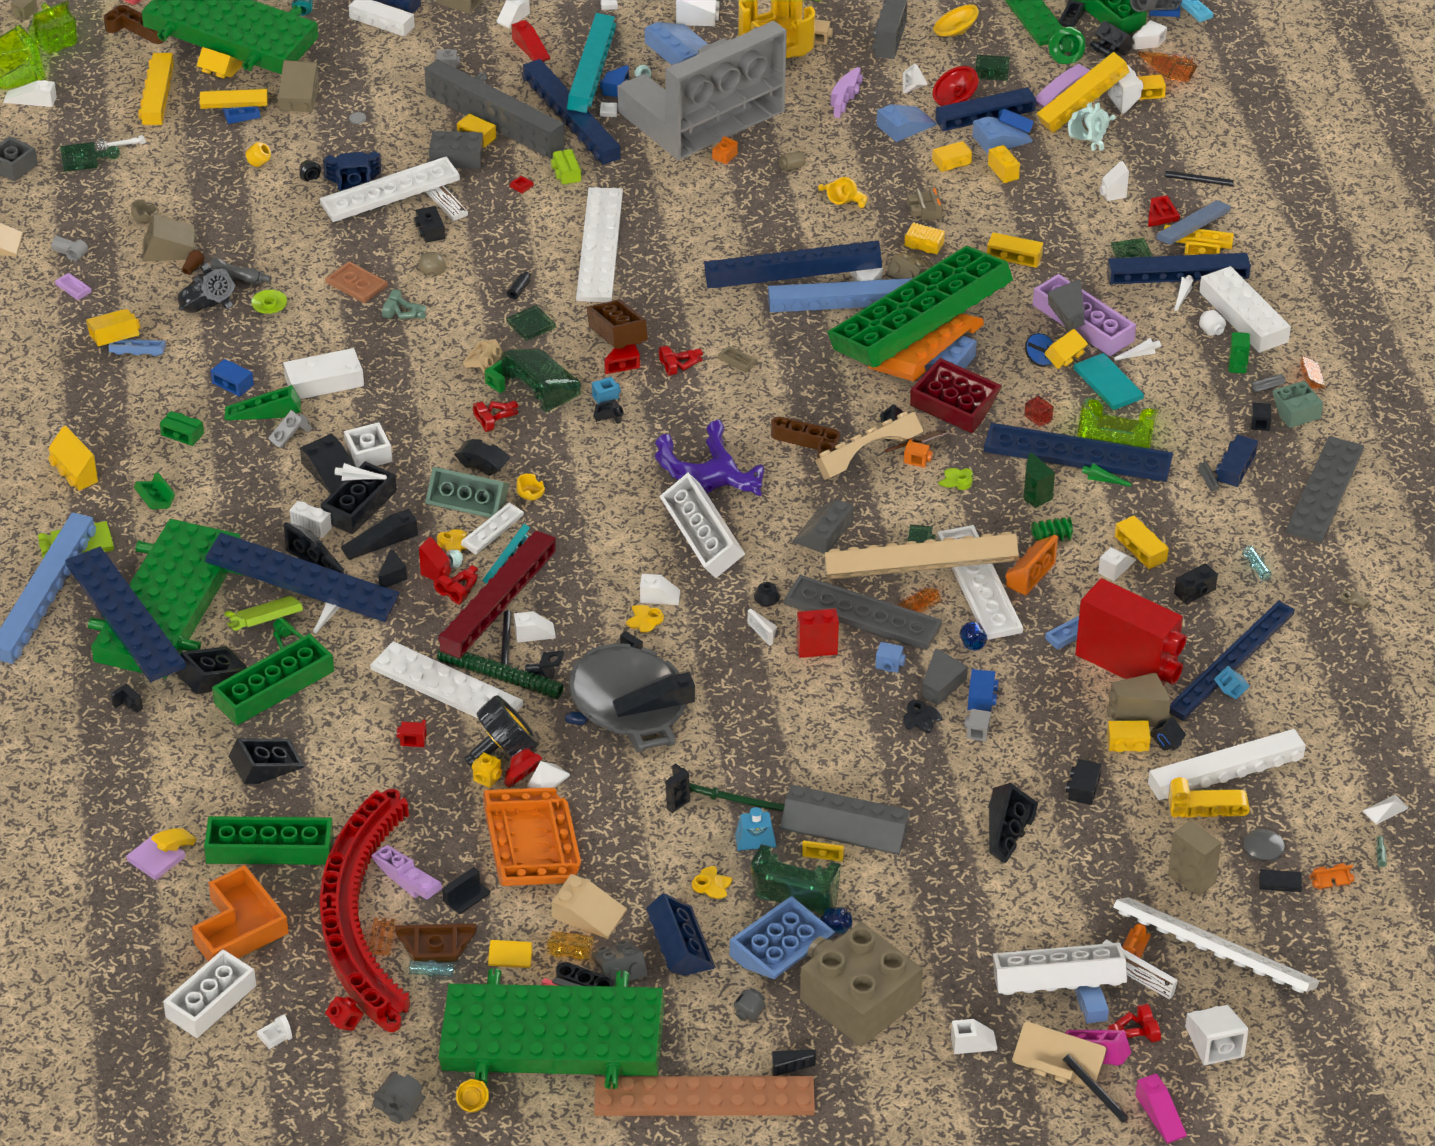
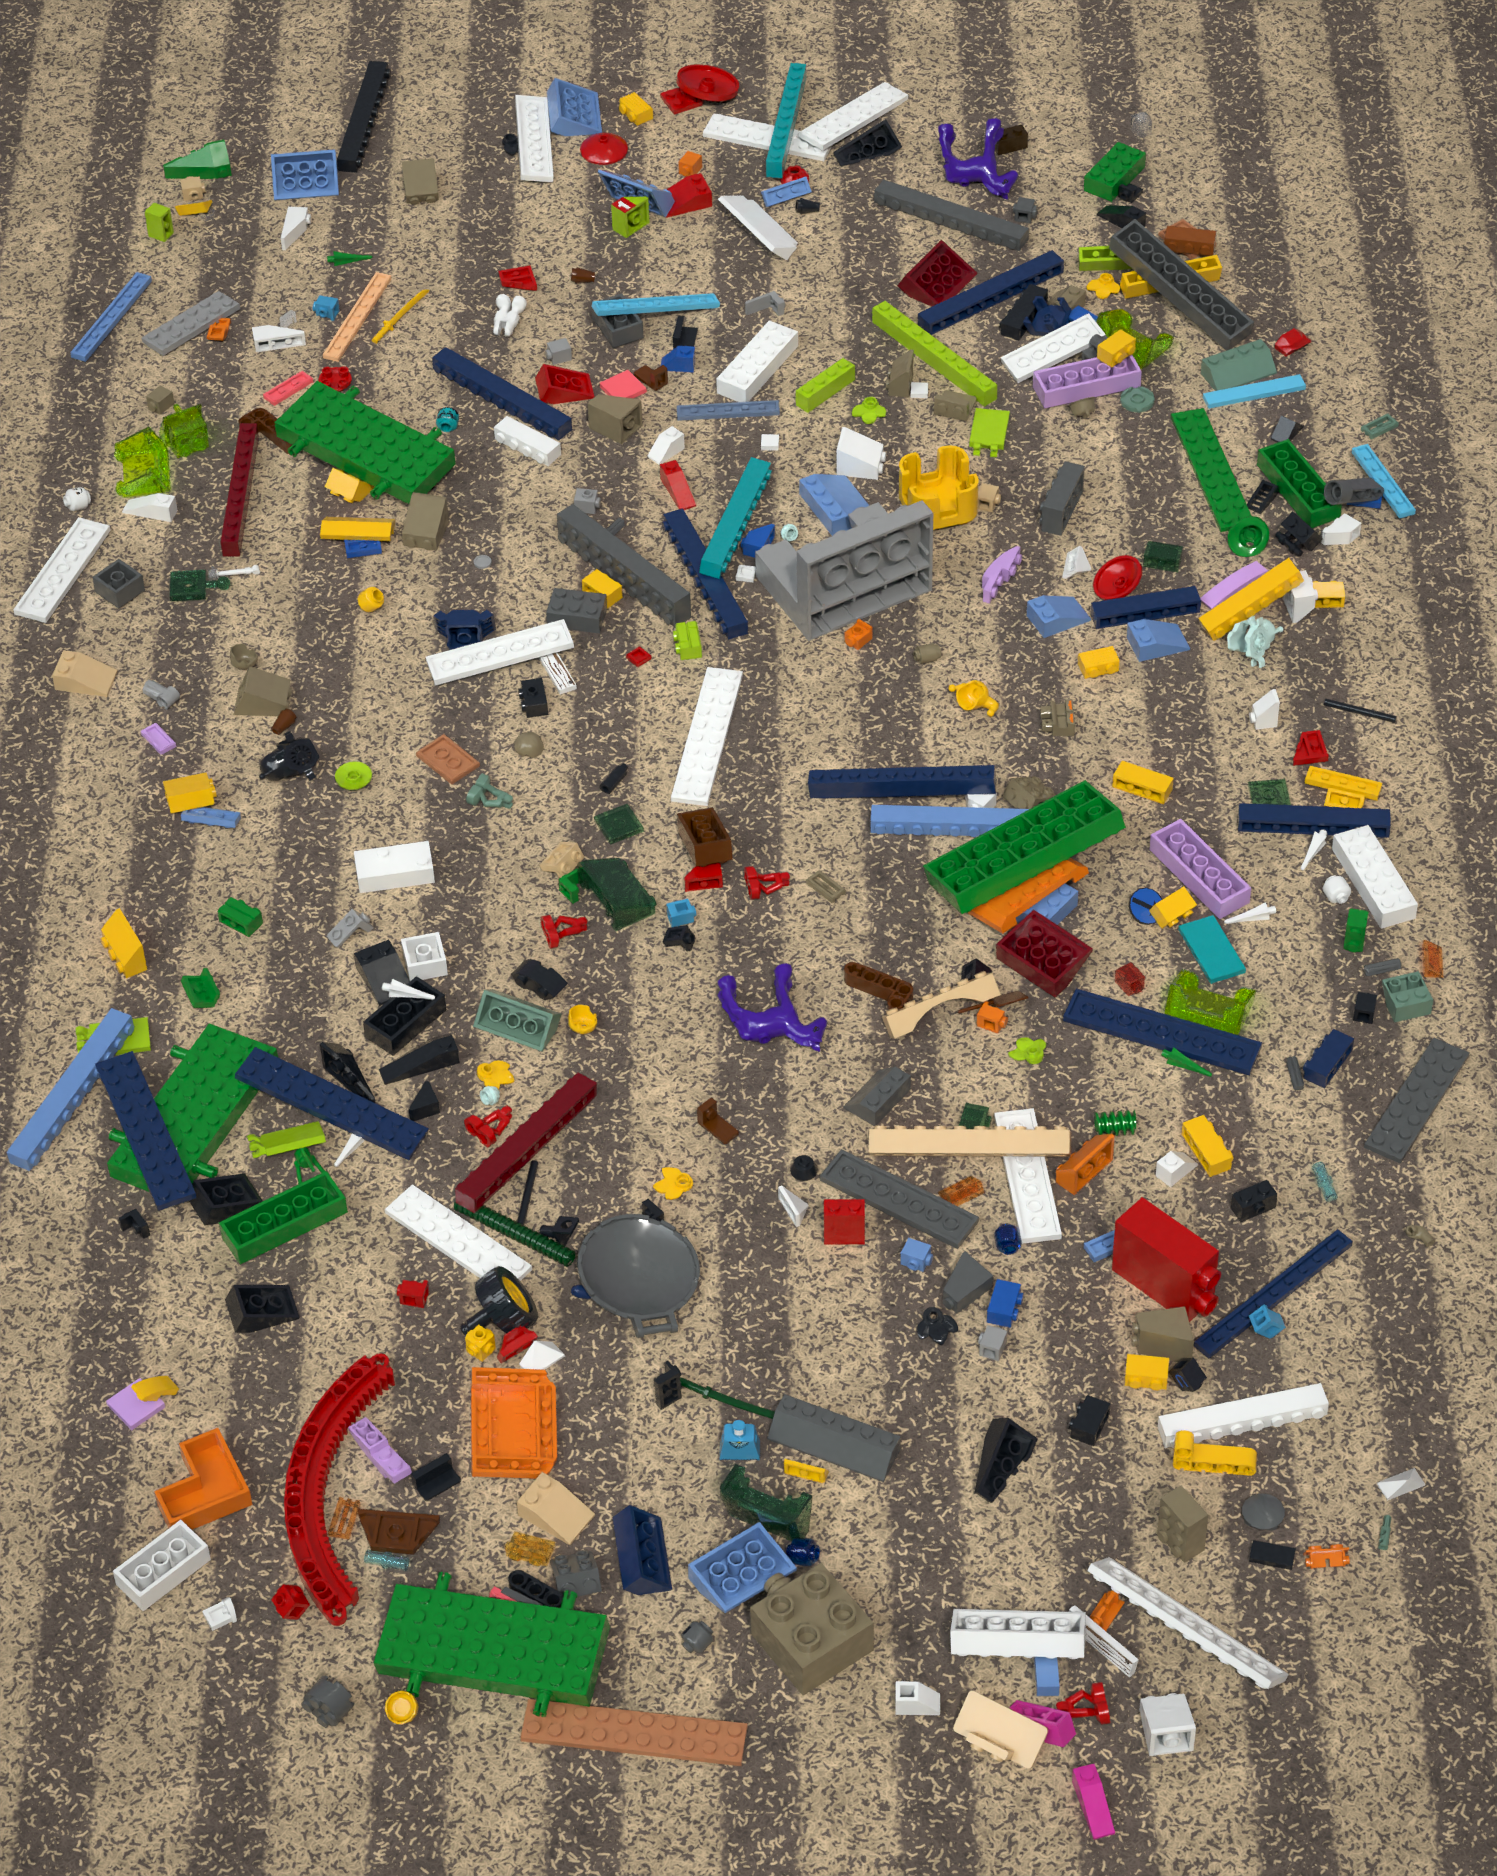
camera: 10 degrees right, 5 degrees up
yellow brick [138,53,174,125] -> none
green brick [204,816,334,865] -> none
dark grey piece [210,257,272,285] -> none
blue brick [210,359,254,397] -> none
green slope [224,385,301,420] -> none
white brick [290,501,332,538] -> none
black cone [299,160,321,182] -> none
red slope [419,537,451,580] -> none
white tile [461,502,524,555] -> none
teal plate [482,523,530,584] -> none
yellow slope [488,940,533,968] -> none
white slope [514,611,556,643] -> none
black wedge [613,671,695,717] -> none
white slope [640,574,680,605] -> none
white brick [659,473,745,578] -> none
yellow plate [692,866,732,899] -> none
black slope [772,1049,816,1076] -> none
yellow brick [904,222,945,254] -> none
yellow dish [933,4,979,37] -> none
yellow brick [988,145,1020,183] -> none
blue slope [999,109,1034,133] -> none
dark green slope [1023,452,1055,508] -> none
dark grey slope [1048,279,1085,331] -> none
black bar [1063,1054,1128,1123] -> none
clear orange slope [1137,51,1198,82] -> none
sand blue tile [1156,200,1231,245] -> none
none -> dark red brick [221,423,259,557]
none -> reddish brown bracket [697,1097,739,1144]

